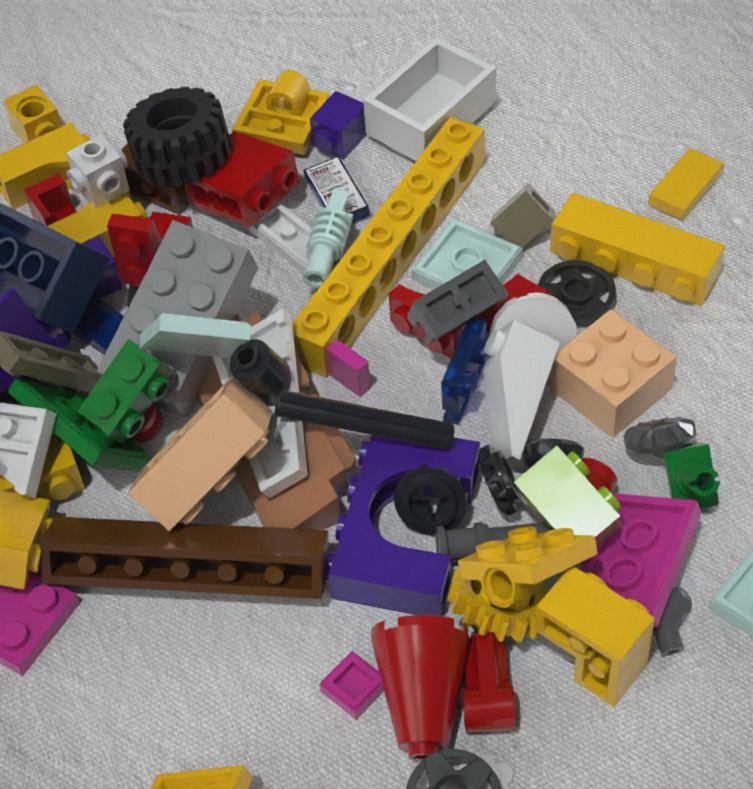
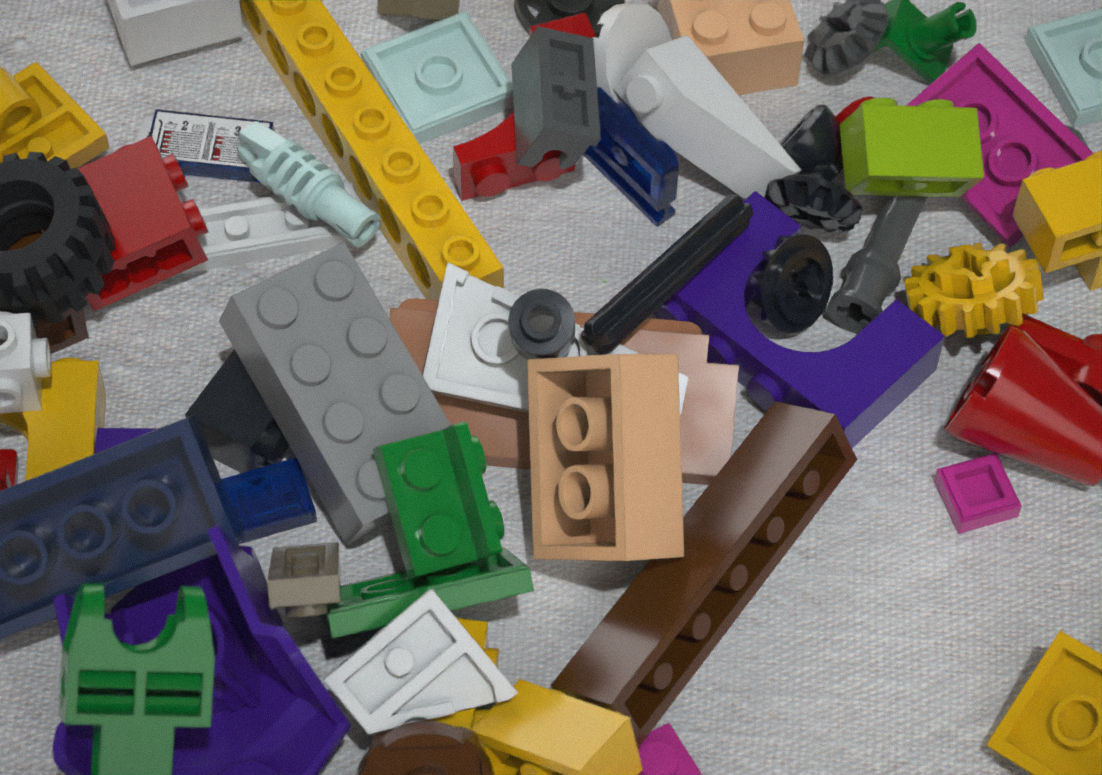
camera: 65 degrees left, 5 degrees up
red arch [107,211,193,287] -> none
light aqua tile [139,313,251,358] -> none
dark purple brick [310,91,367,160] -> none
dark pink tile [326,340,371,397] -> none
yellow plate [458,526,598,608] -> none

